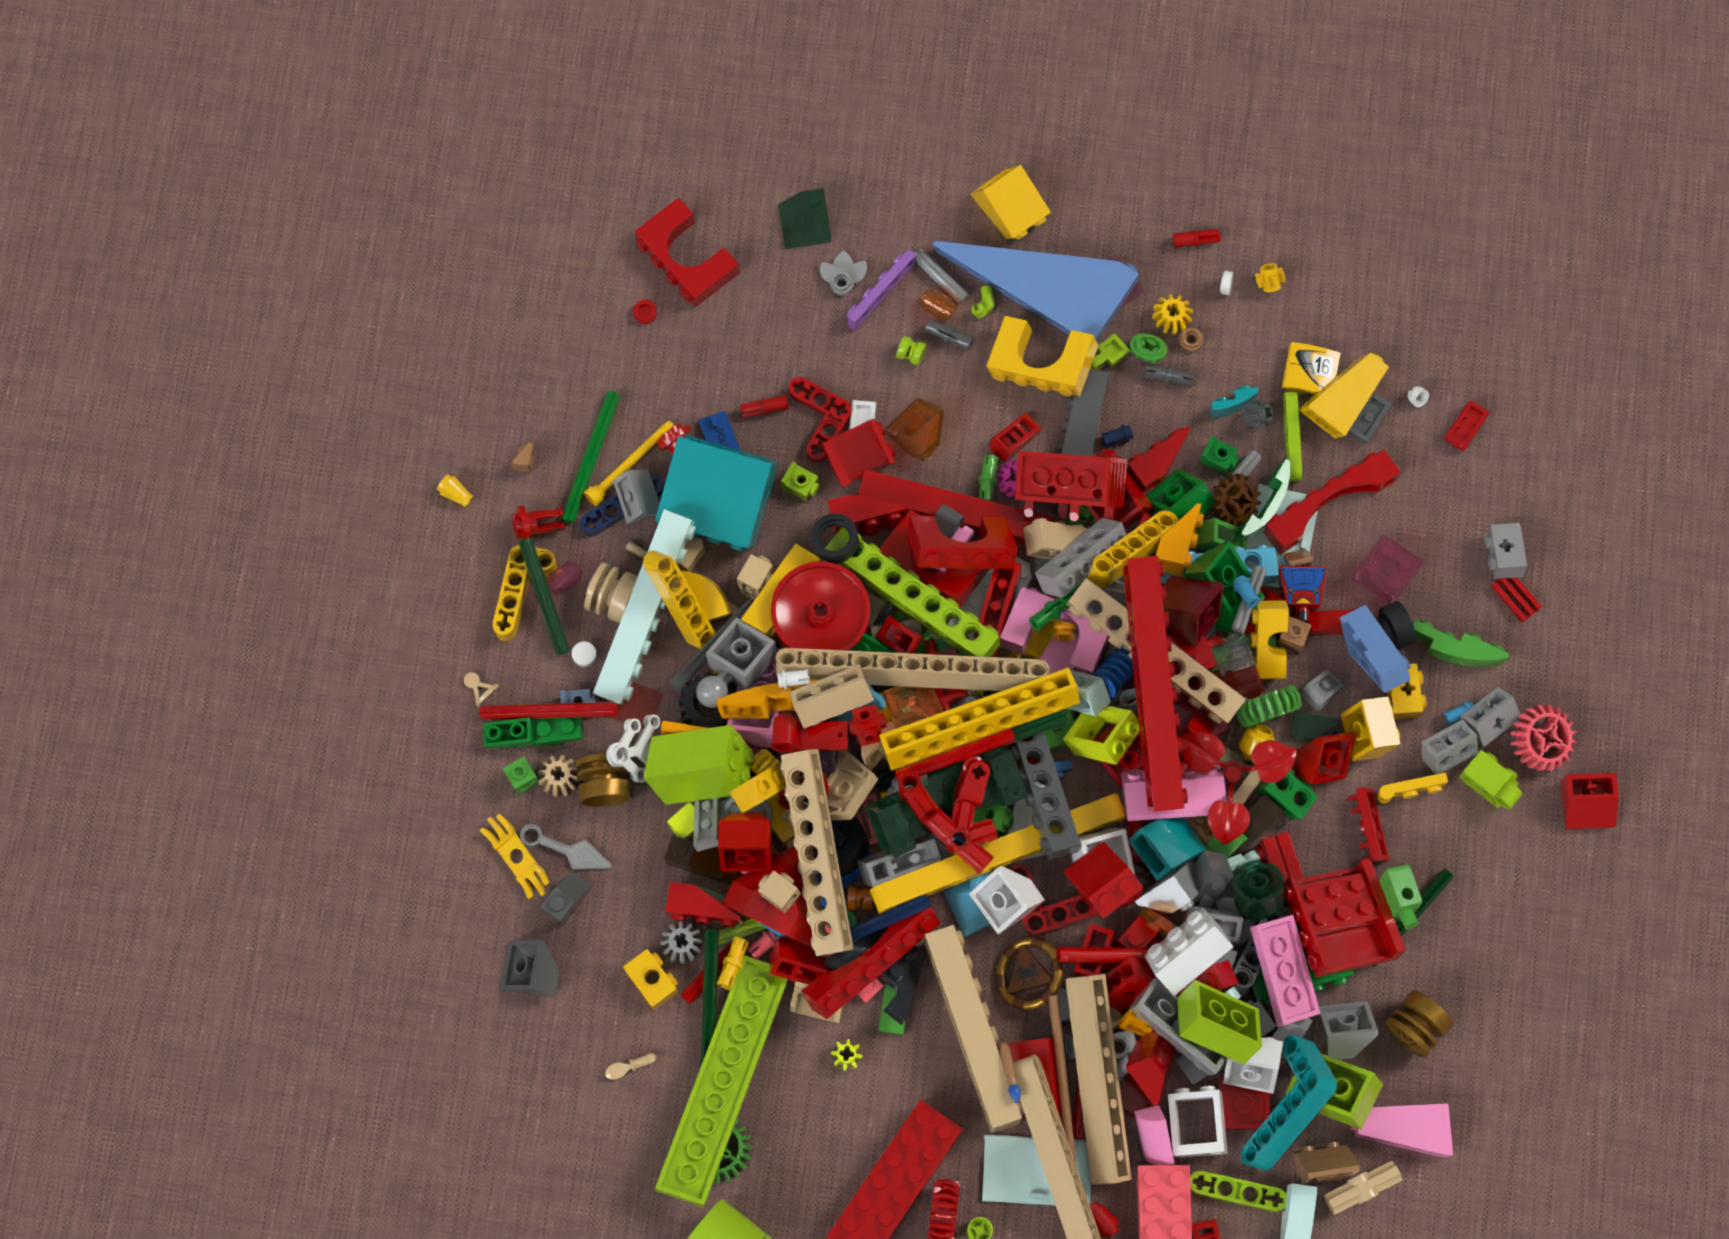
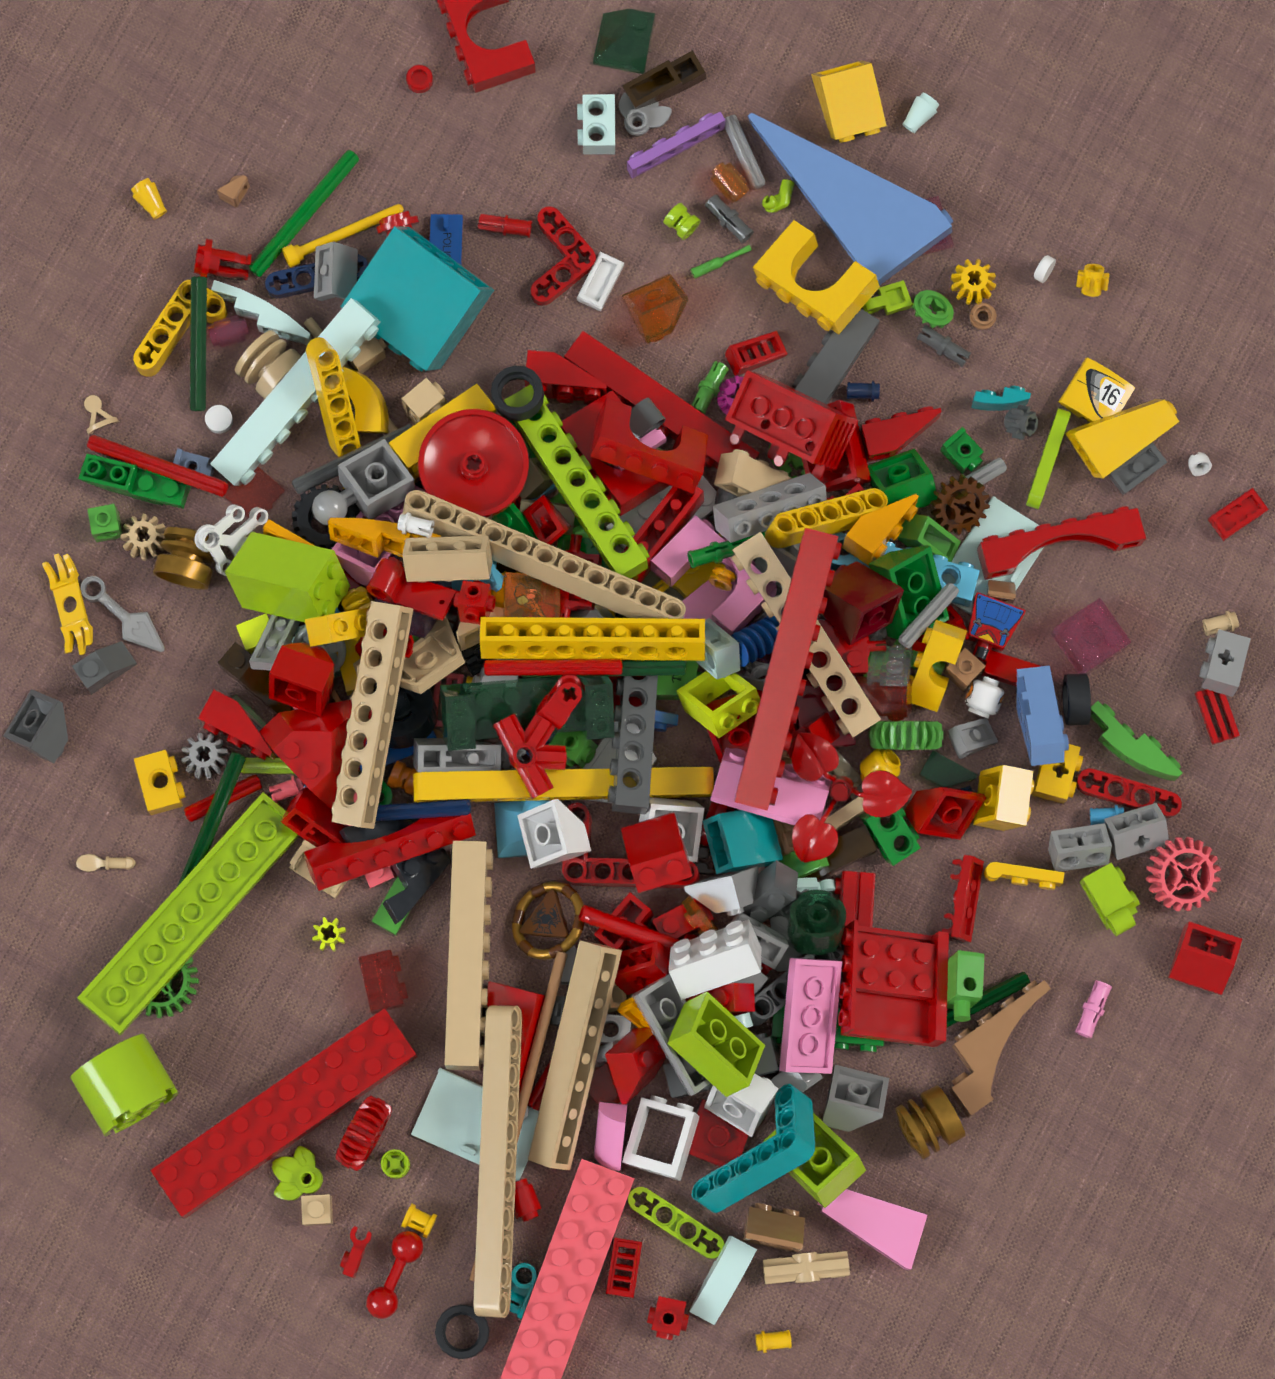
camera: 15 degrees right, 5 degrees up
yellow pin [717,937,749,990] -> none
tan brick [758,871,800,914] -> none
lime brick [781,462,820,502] -> none
red panel [820,419,896,487] -> none
red piece [898,771,939,822] -> none
medium nougat piece [1000,1042,1021,1103] -> none
red axle [1173,229,1221,248] -> none
slope [1232,459,1290,543] -> none
dark azure pin [1233,576,1261,608] -> none
none -> light aqua slope [211,280,312,345]
none -> clear red brick [358,950,408,1014]
none -> light aqua brick [577,94,615,154]
none -> dark brown slope [622,50,706,109]
none -> bright green piece [691,245,752,279]
none -> light aqua cone [902,92,939,134]
none -> medium nougat arch [949,980,1051,1118]
none -> white head [965,676,1005,719]
none -> bright pink pin [1075,980,1112,1039]
none -> red beam [1076,768,1182,818]
none -> tan pin [1202,611,1239,636]

